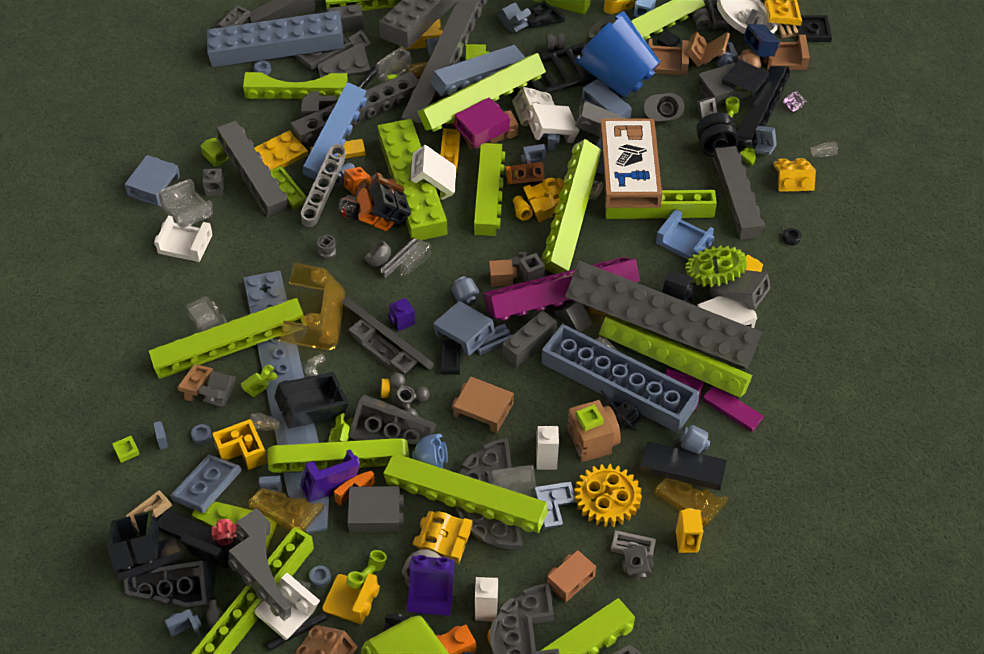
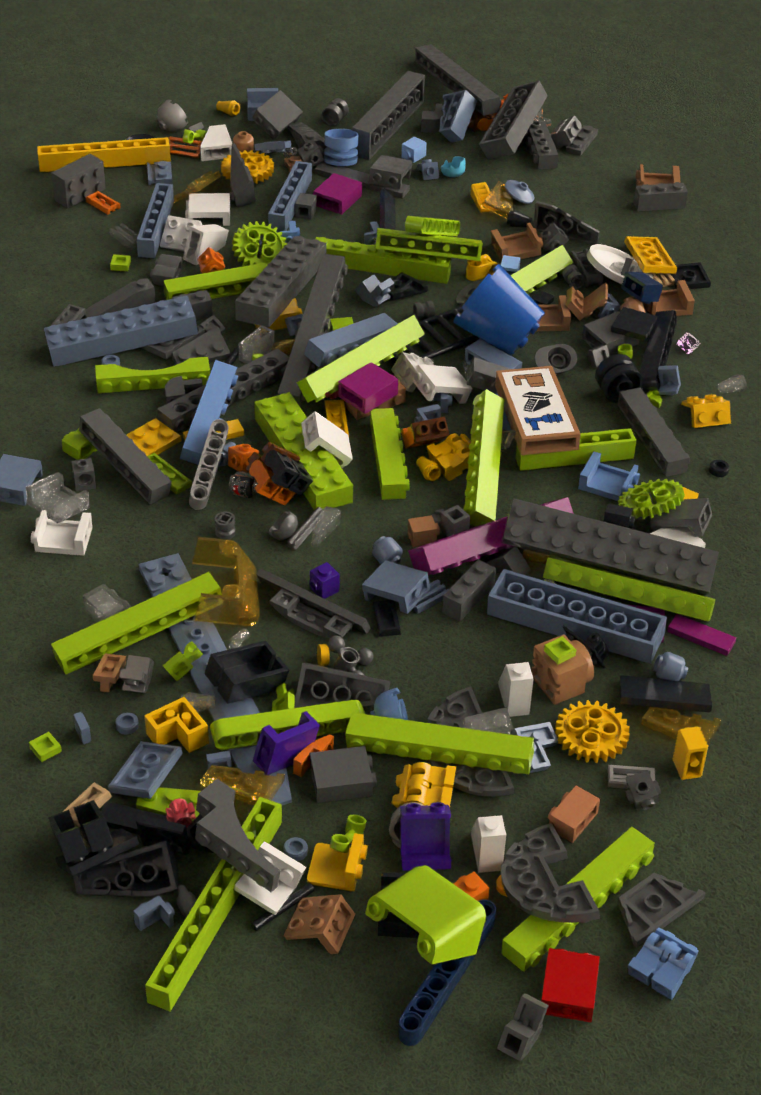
camera: 10 degrees left, 10 degrees down
medium nougat panel [452,377,514,434] -> none

